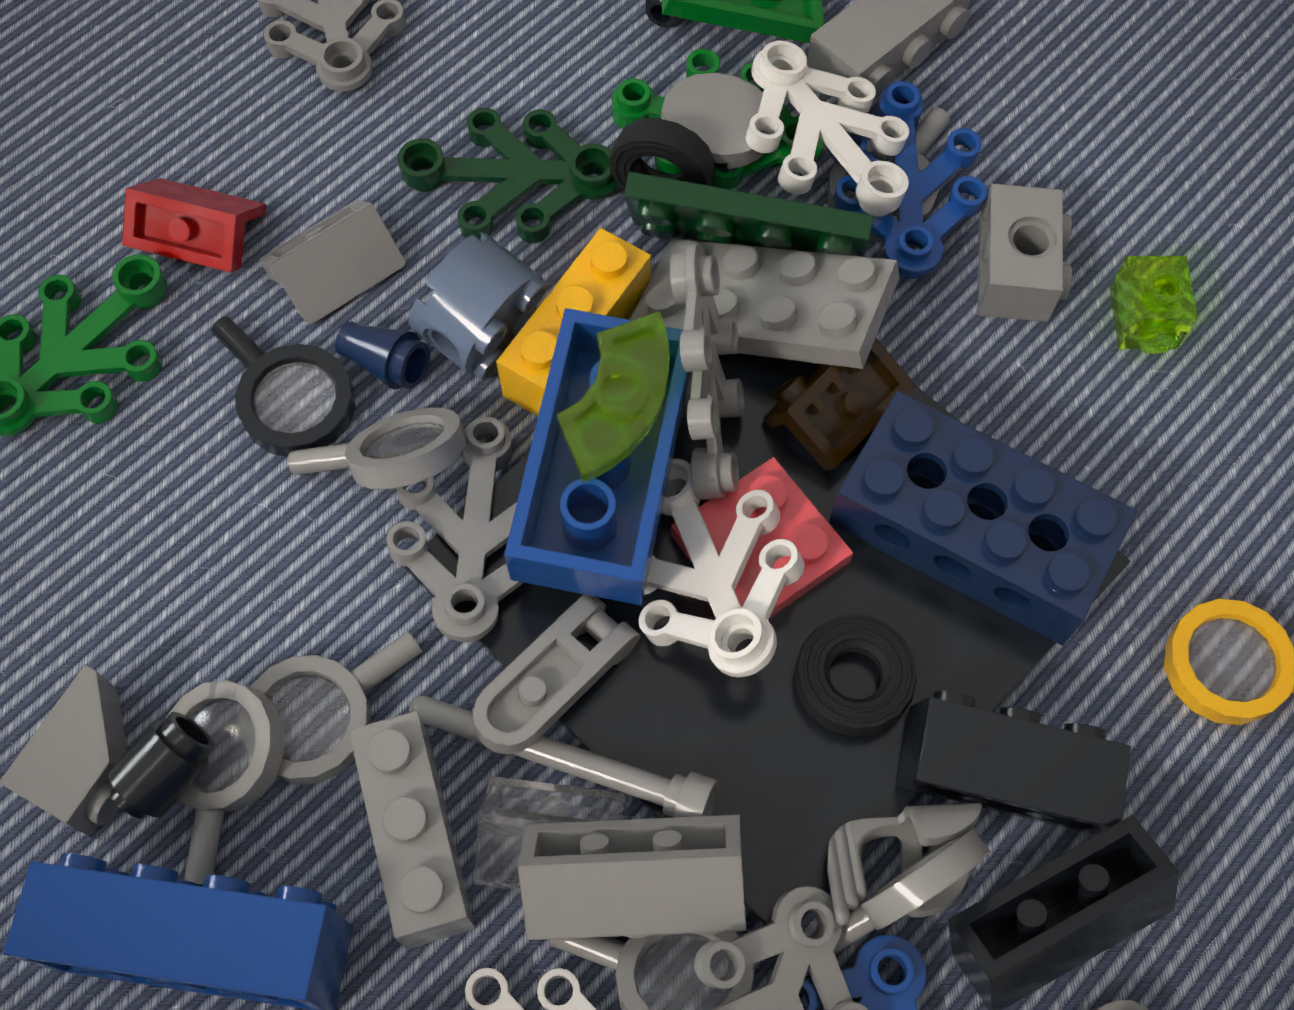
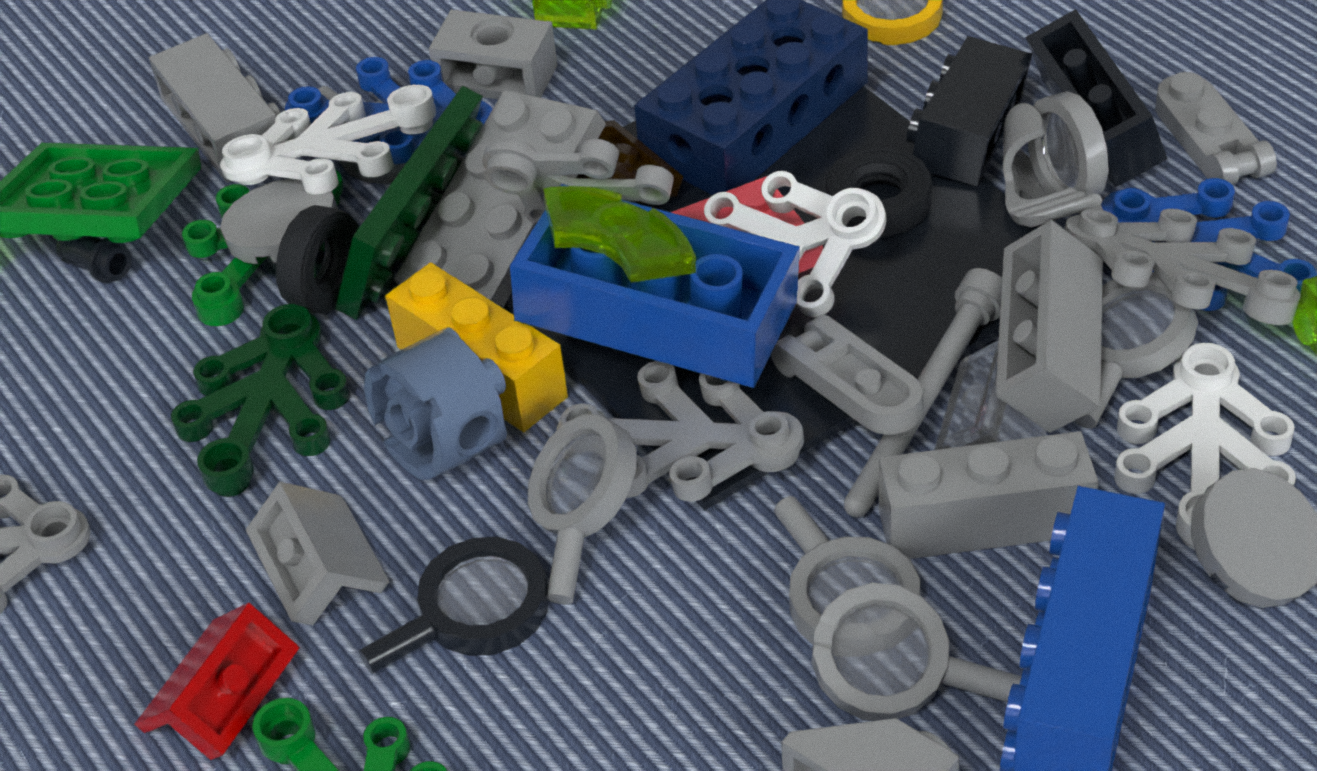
camera: 75 degrees left, 20 degrees down
black brick [108,712,215,819] -> none
dark blue cone [335,321,430,390] -> none

